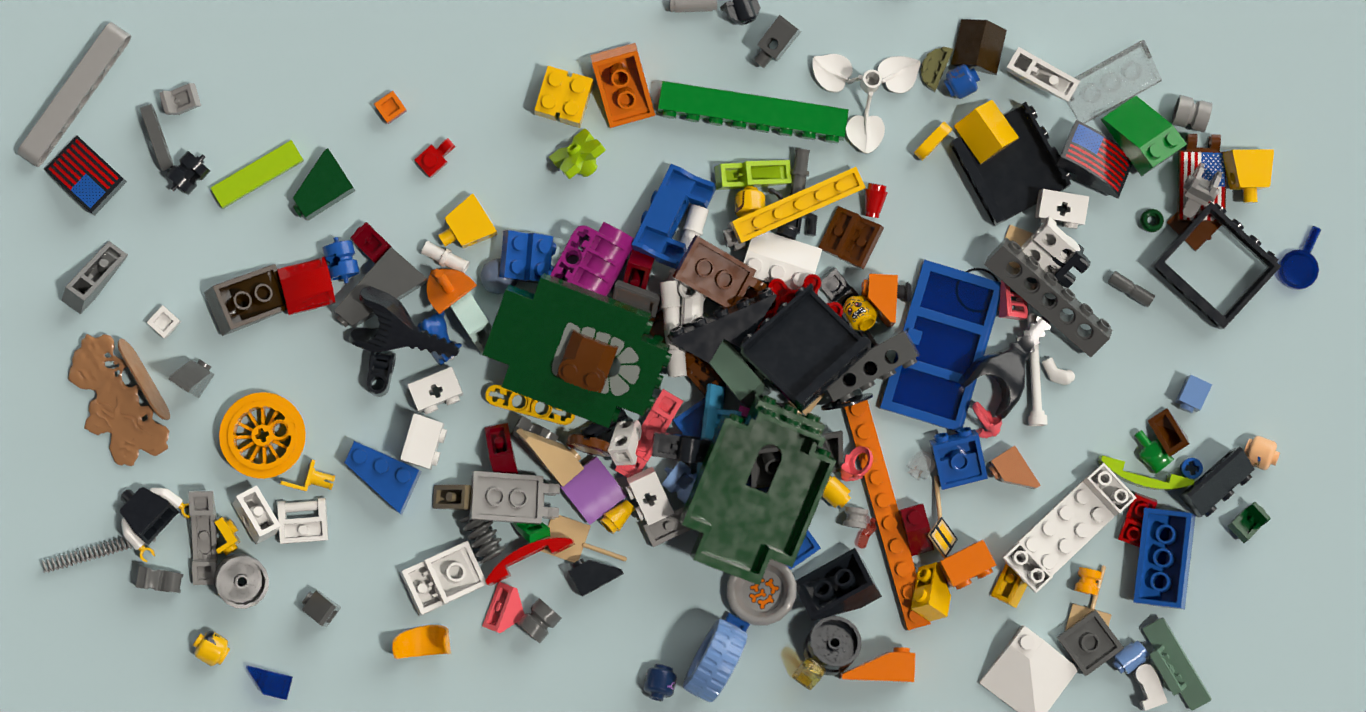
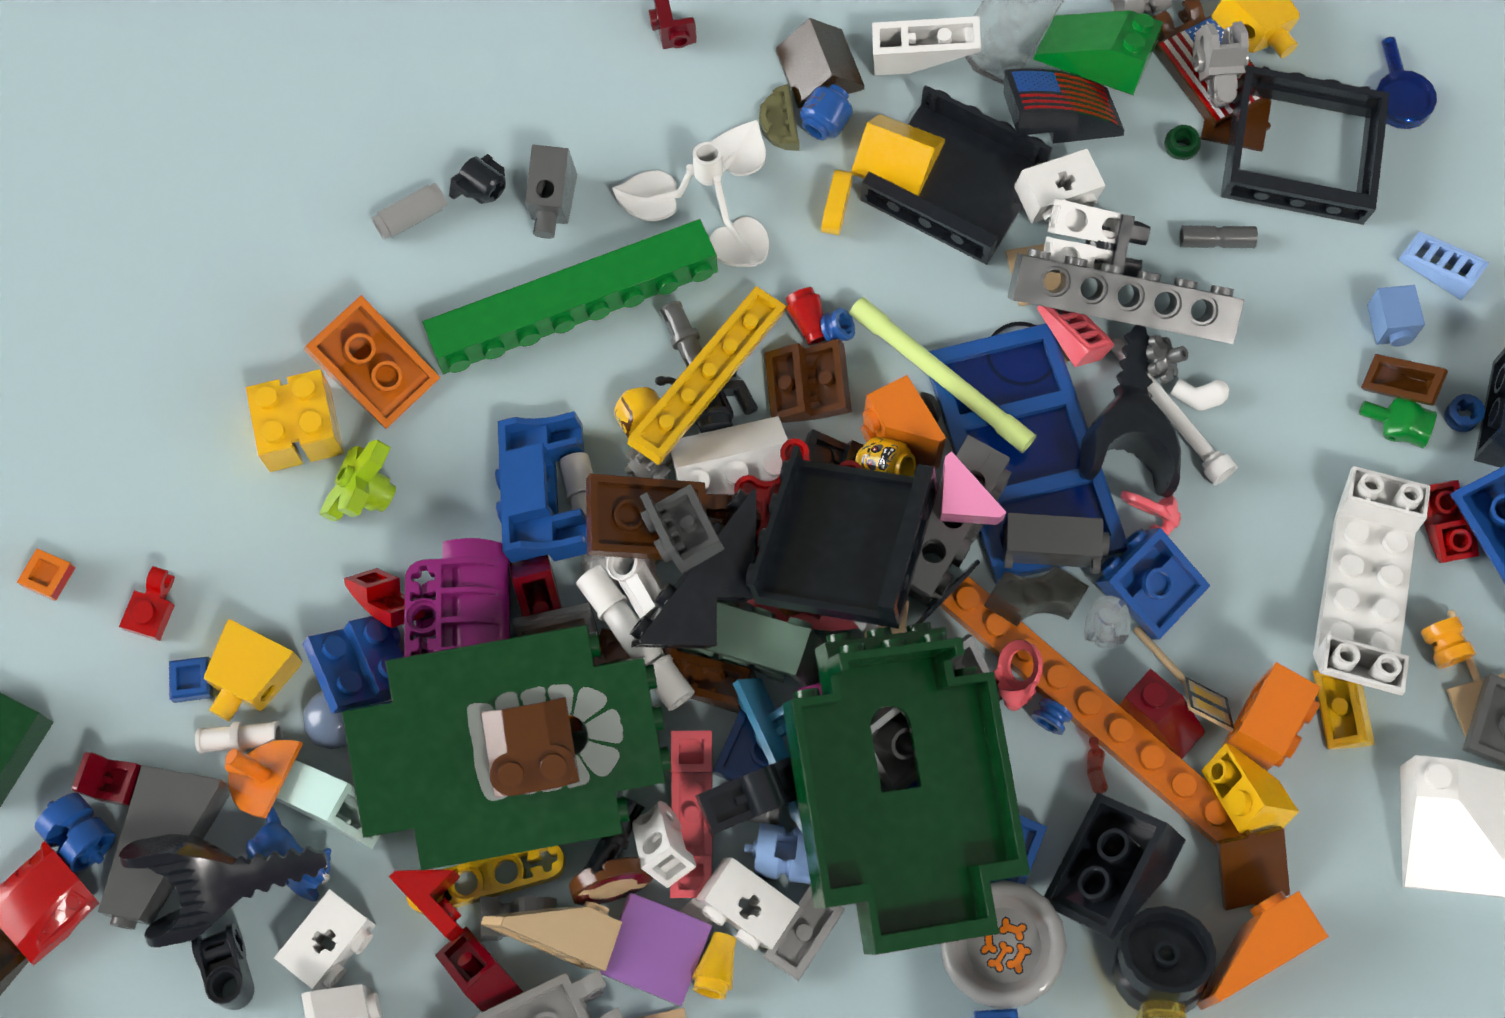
camera: 25 degrees left, 15 degrees down
lime slope [714,160,792,190] -> none
yellow brick [822,476,851,508] -> none
light grey wheel [843,507,869,529] -> none
nougat slope [988,446,1041,489] -> none
lime slope [1098,455,1194,490] -> none
none -> blue tile [169,656,213,703]
none -> red slope [344,568,425,628]
none -> red slope [388,869,464,942]
none -> dark grey bracket [640,484,725,573]
none -> blue bush [820,308,855,341]
none -> yellowish green piece [849,297,1037,453]
none -> bright pink slope [940,451,1006,525]
none -> clear smoke tile [983,566,1089,627]
none -> dark grey brick [1002,513,1110,574]
none -> blue bush [1031,698,1073,735]
none -> dark grey plant [1146,335,1188,384]
none -> reddish brown piece [1216,826,1290,911]
none -> light blue slope [1398,231,1489,300]

